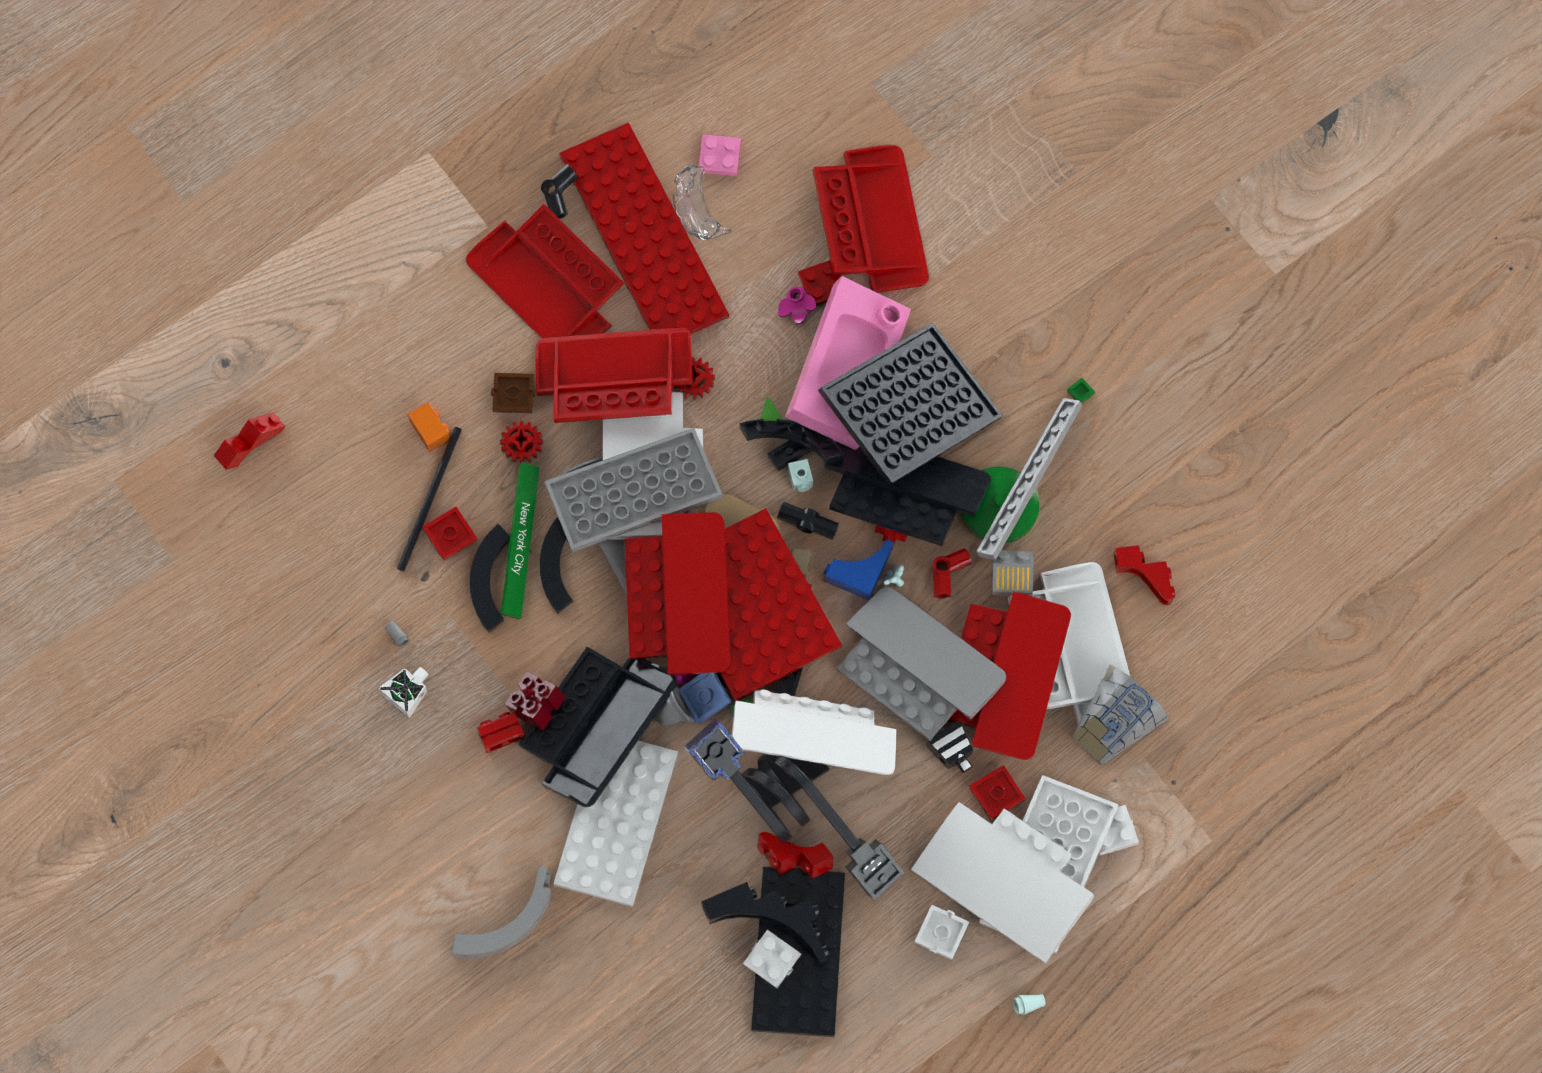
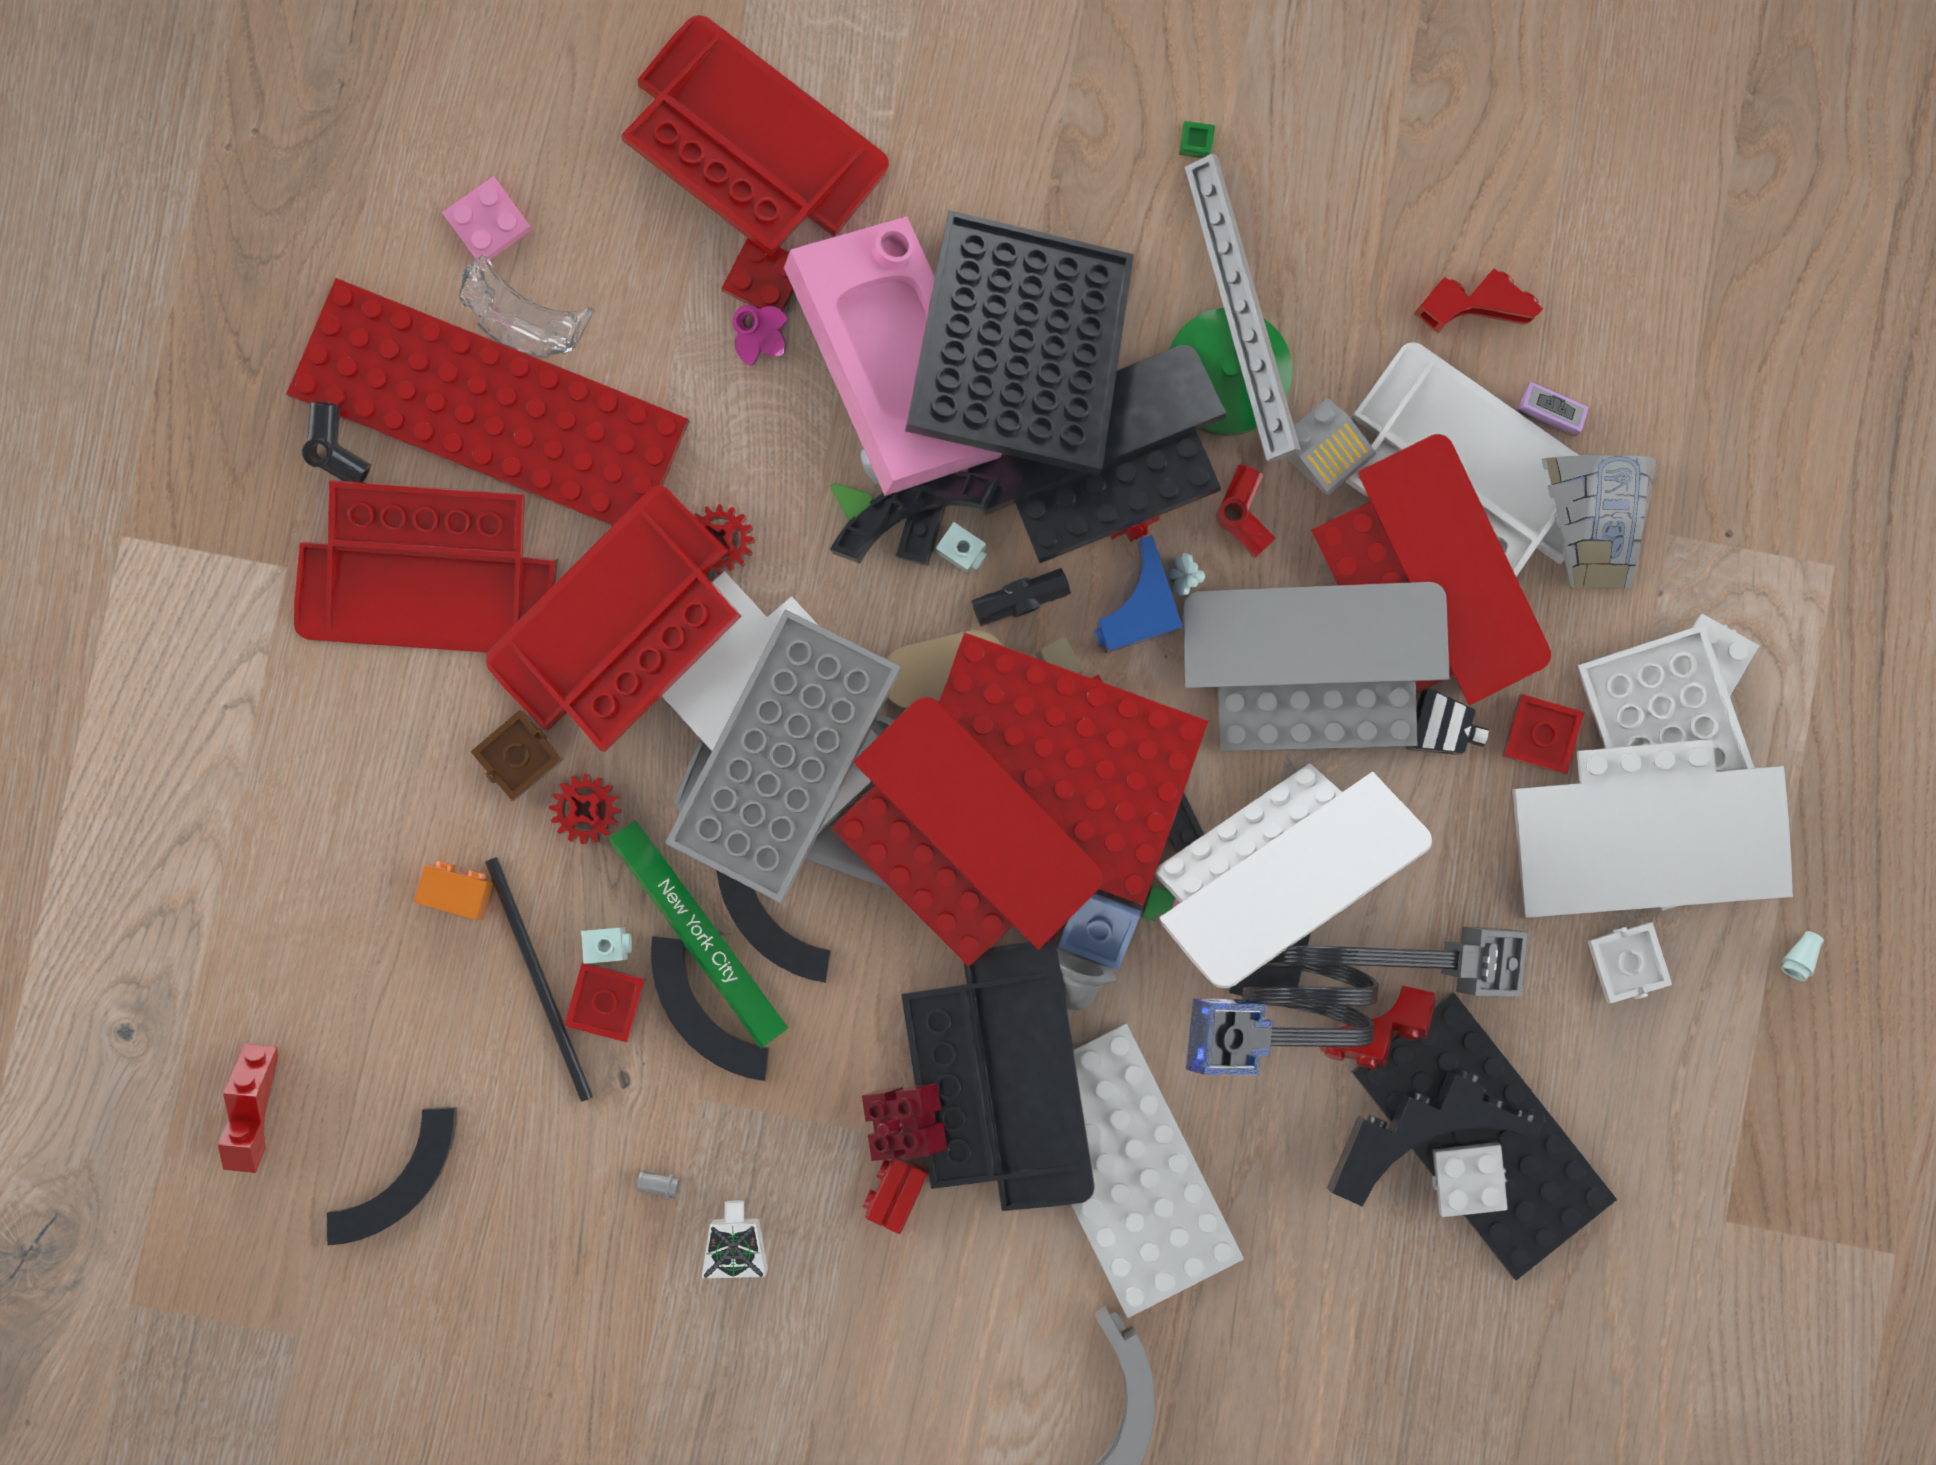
camera: 40 degrees left, 15 degrees up
none -> black tile [327,1107,457,1246]
none -> light aqua brick [581,927,632,964]
none -> slope [1517,381,1589,437]

